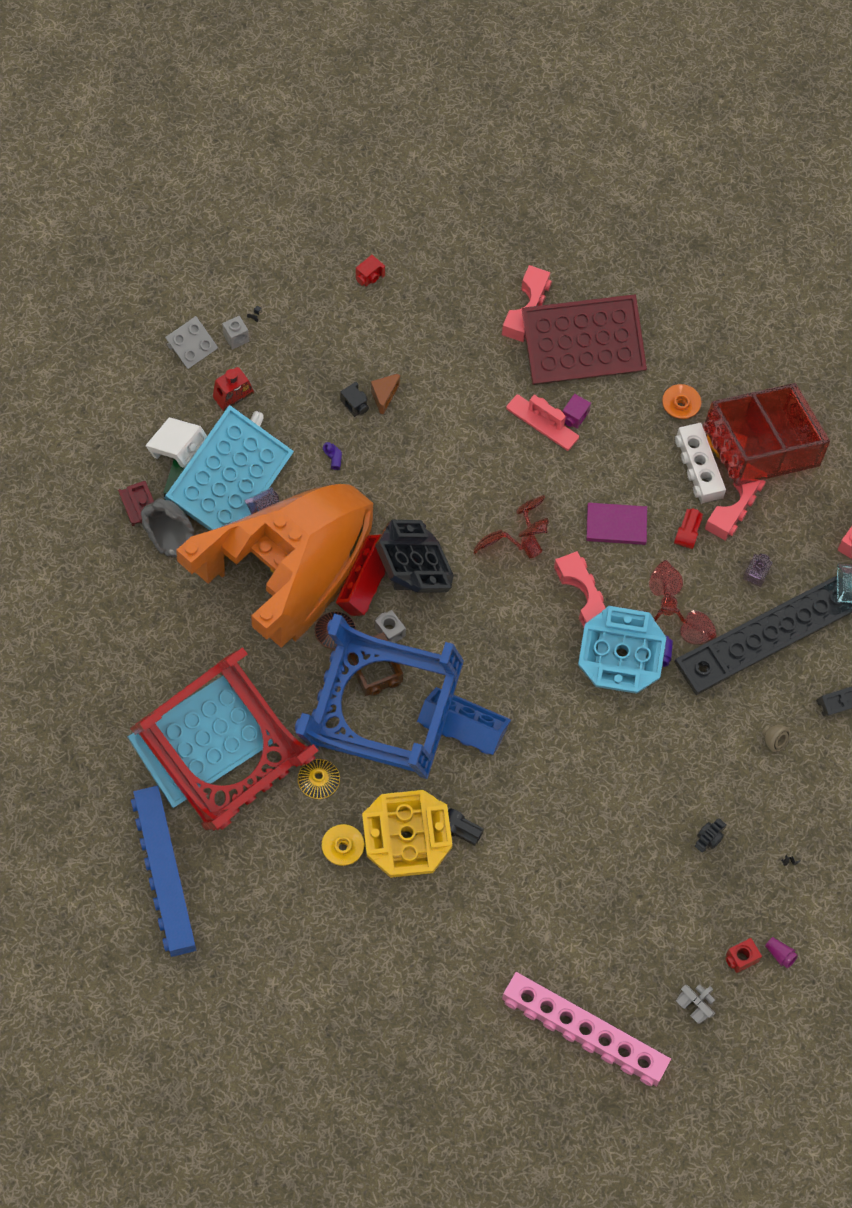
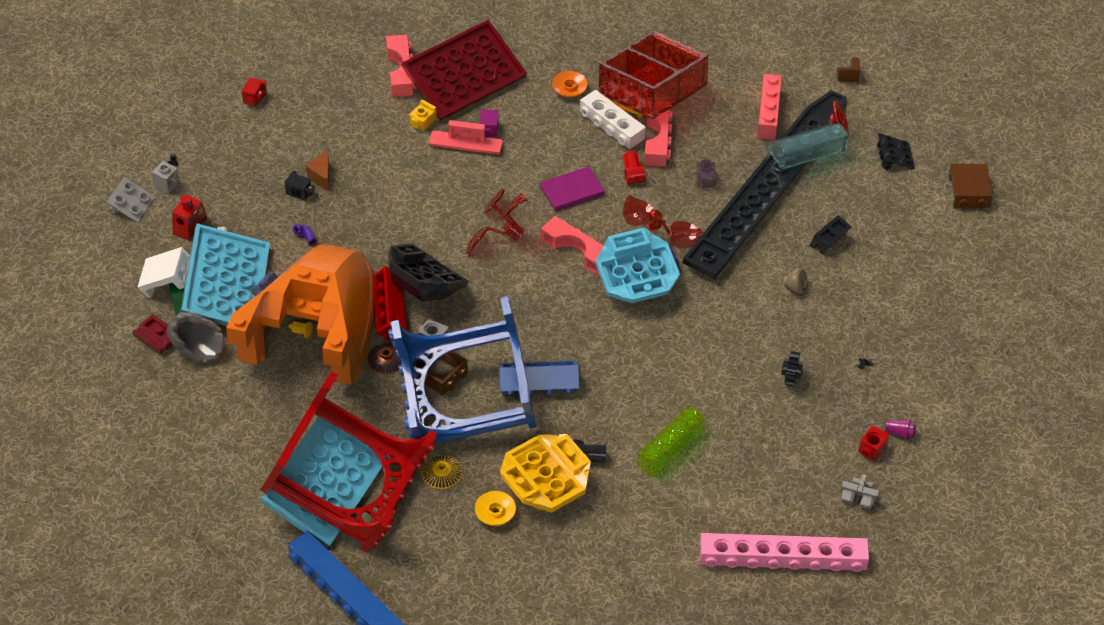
camera: 25 degrees left, 15 degrees down
none -> yellow brick [409,100,437,131]
none -> clear neon green brick [637,405,705,478]

